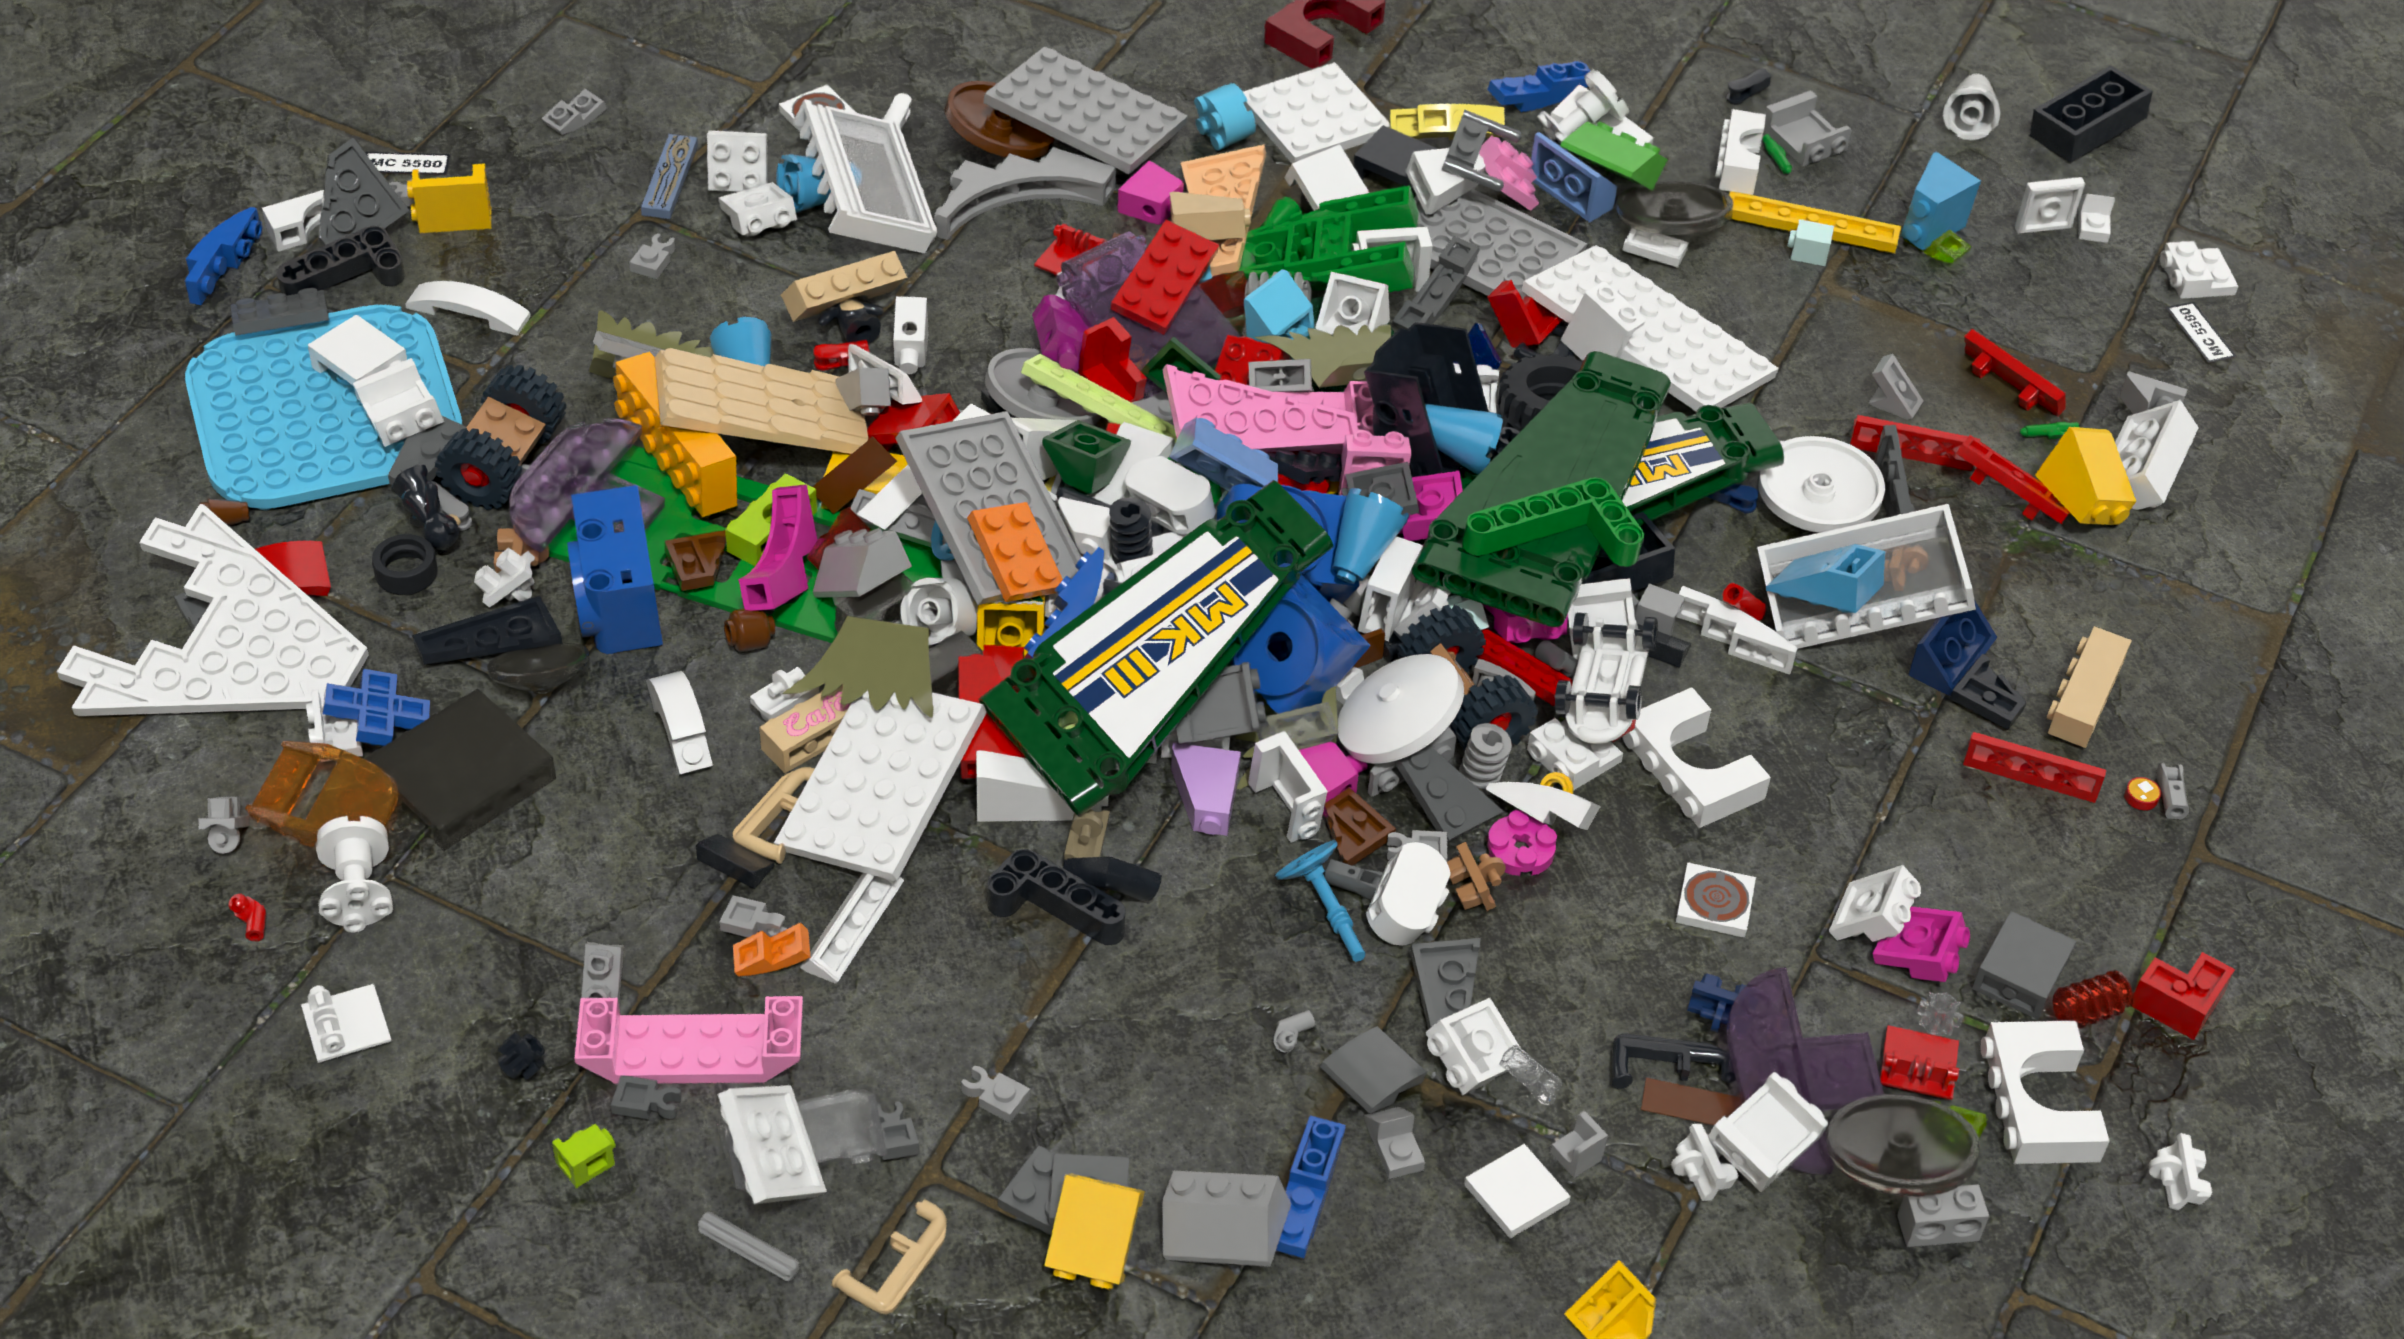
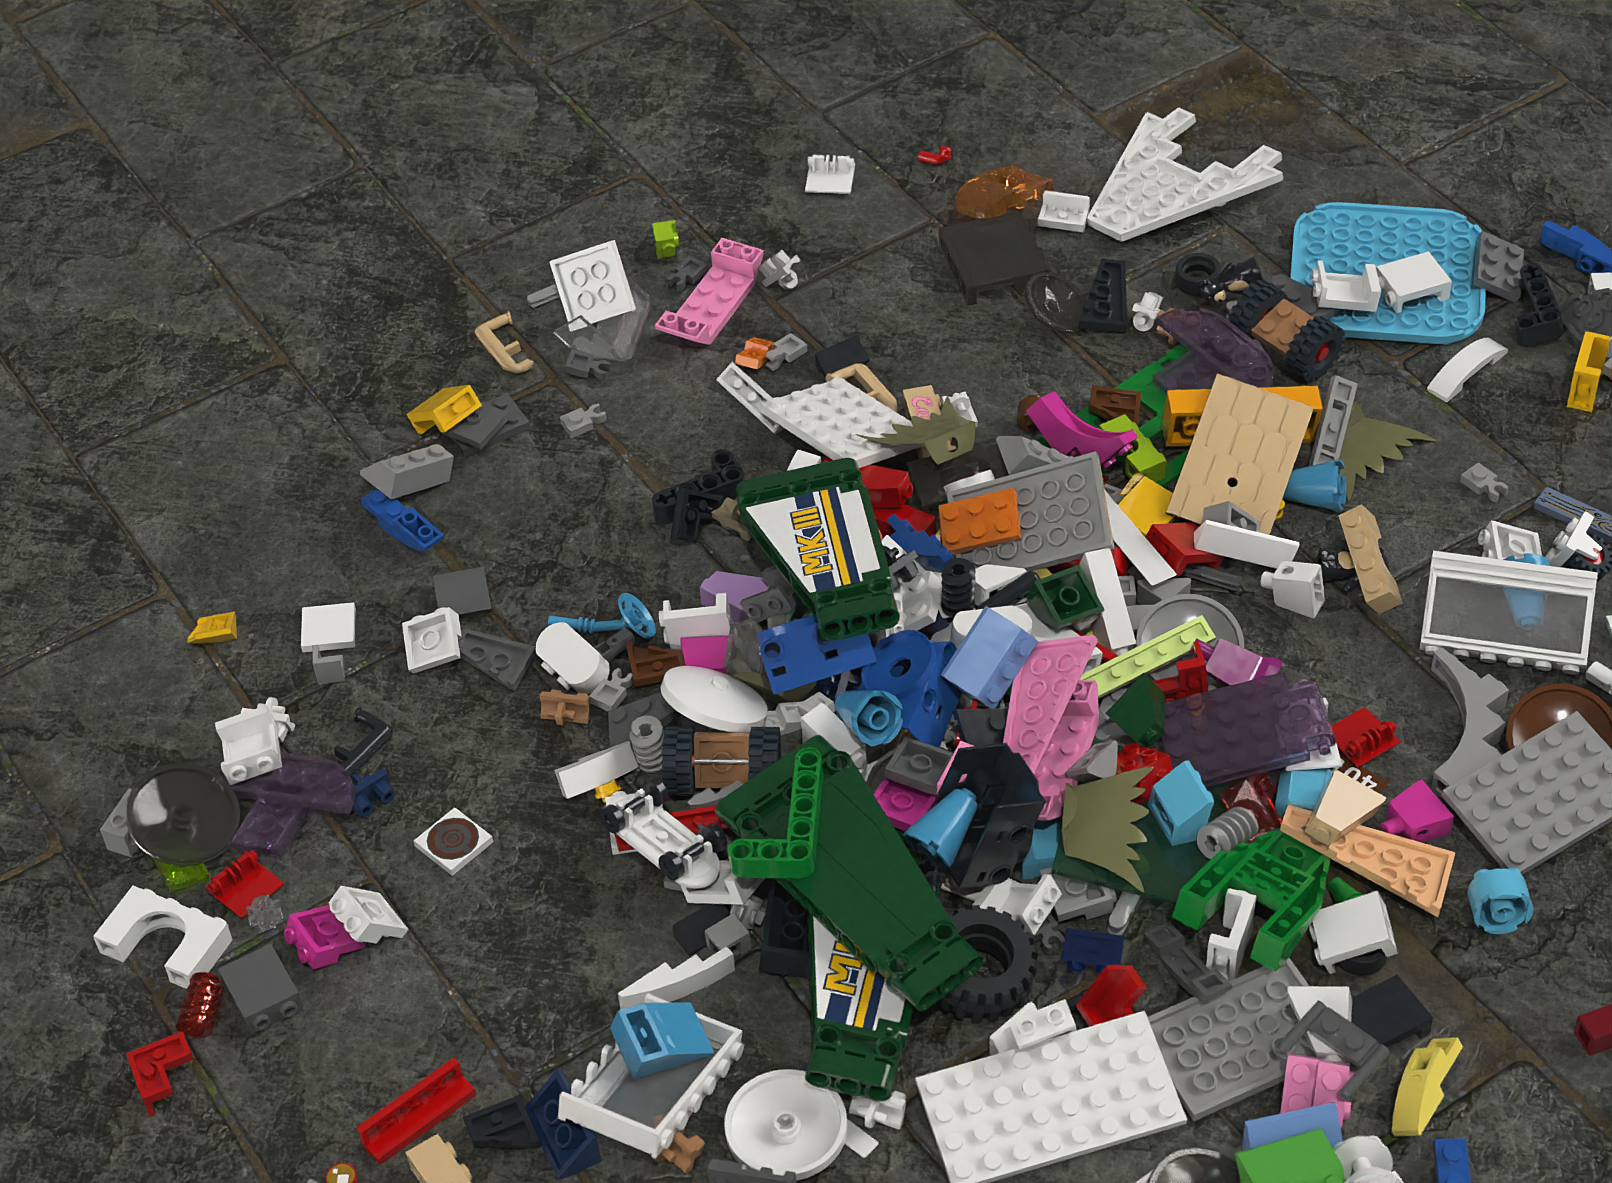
camera: 125 degrees right, 0 degrees up
reddish brown cone [199,498,249,526] -> none
light grey hips [199,797,249,854] -> none
slope [255,541,331,596] -> none
white piece [316,816,393,932] -> none
blue plate [322,669,430,747] -> none
black gear [498,1032,545,1080] -> none
blue piece [567,485,663,654] -> none
white arch [646,671,713,775] -> none
red bar [813,340,870,371] -> none
red plate [1110,220,1219,335] -> none
white plate [1243,63,1391,163] -> none
light grey arm [1273,1010,1315,1052] -> none
white slope [1315,272,1390,335] -> none
light grey slope [1364,1107,1425,1179] -> none
dark pink plate [1487,810,1557,876] -> none
clear bar [1499,1045,1563,1105] -> none
white arch [1622,687,1771,828] -> none
reddish brown sticker [1641,1078,1748,1125] -> none
red bar [1722,582,1766,621] -> none
white hips [2149,1133,2212,1210] -> none

